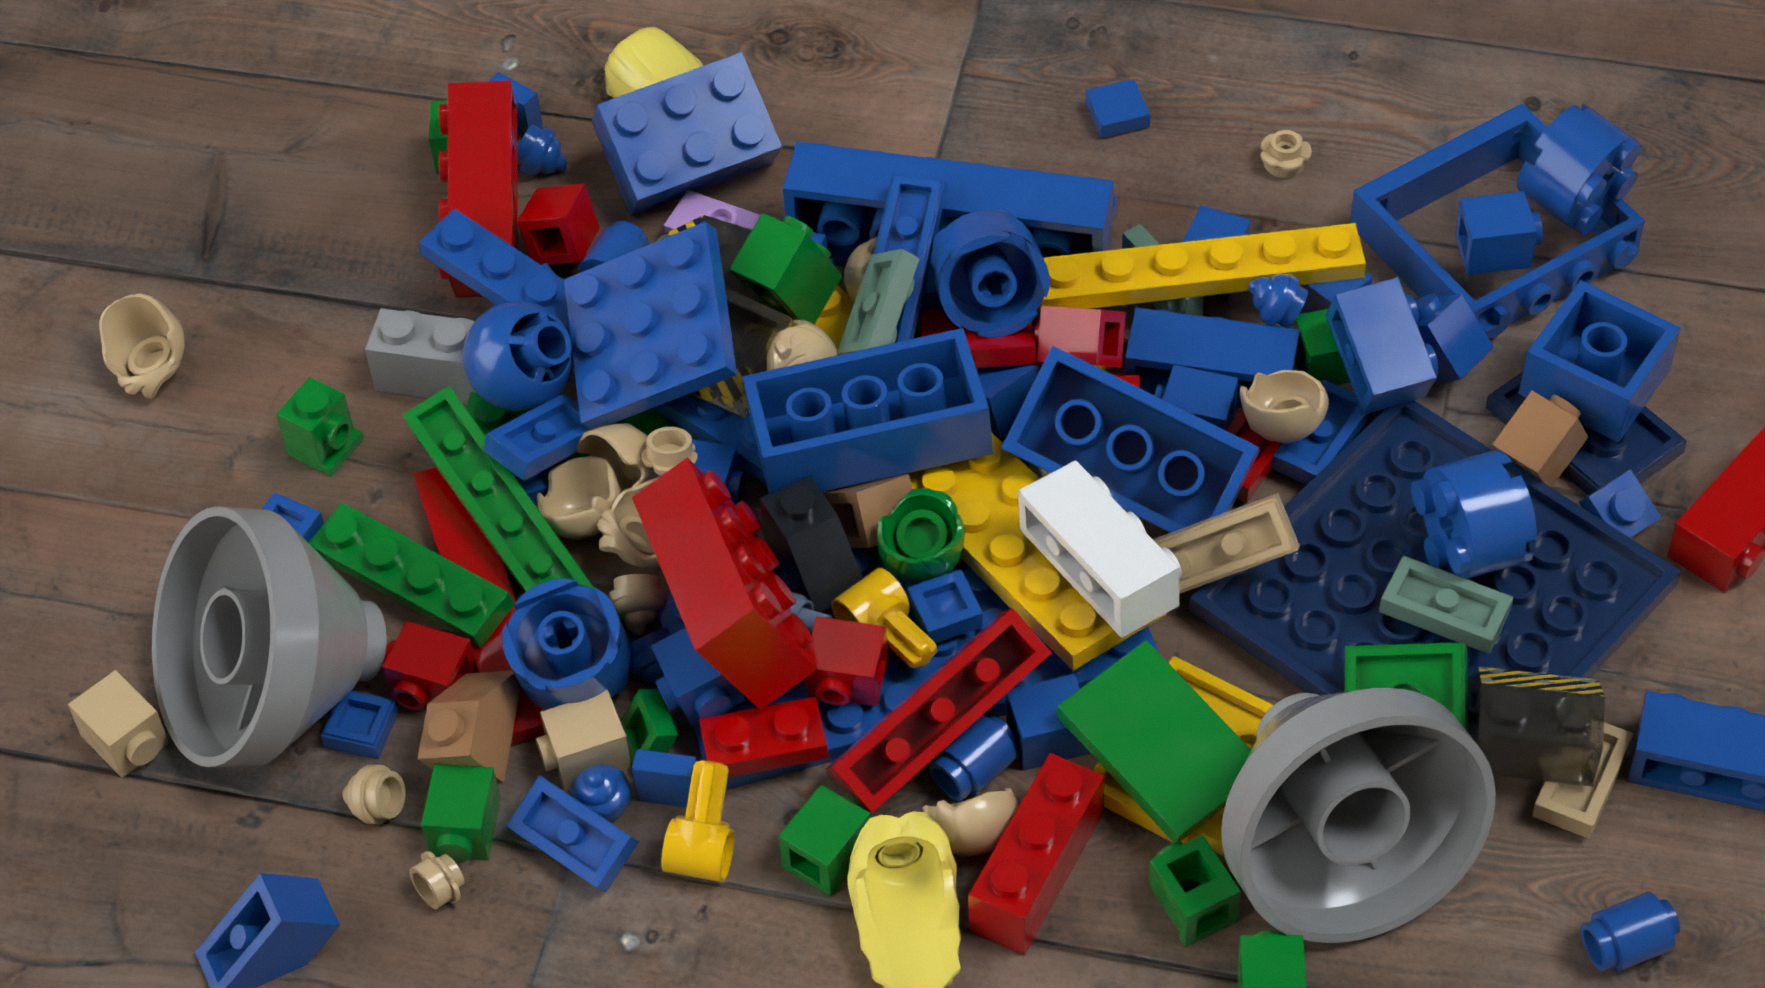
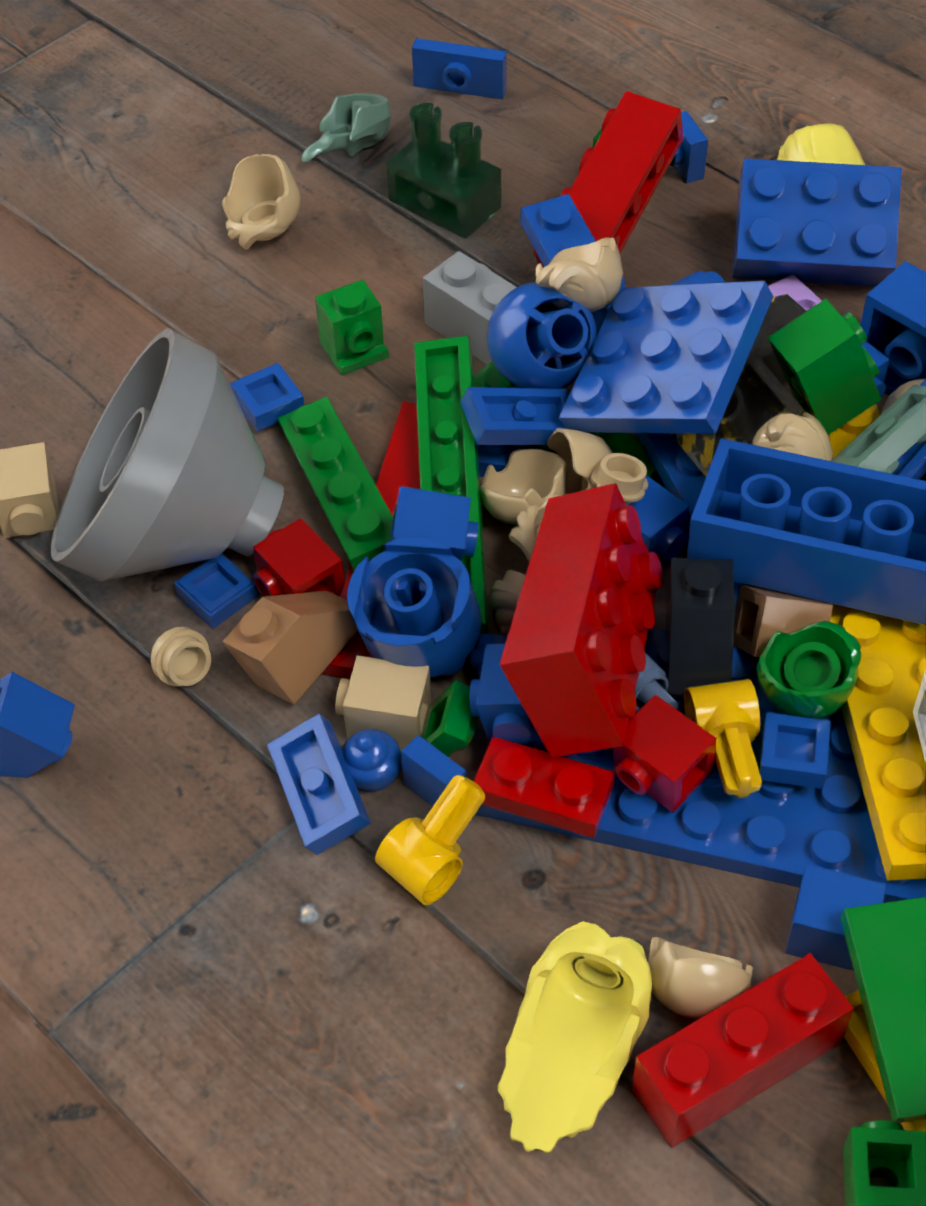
camera: 30 degrees right, 0 degrees up
tan plate [409,851,464,909] -> none
green brick [421,763,501,863] -> none
red brick [517,183,600,265] -> none
blue plate [518,124,567,176] -> none
green brick [778,785,871,897] -> none
red brick [825,608,1052,813] -> none
blue brick [929,715,1017,801] -> none
none -> sand green piece [301,93,392,162]
none -> clear green brick [386,103,501,239]
none -> blue brick [389,486,479,561]
none -> blue plate [412,38,507,100]
none -> tan hair [535,237,624,312]

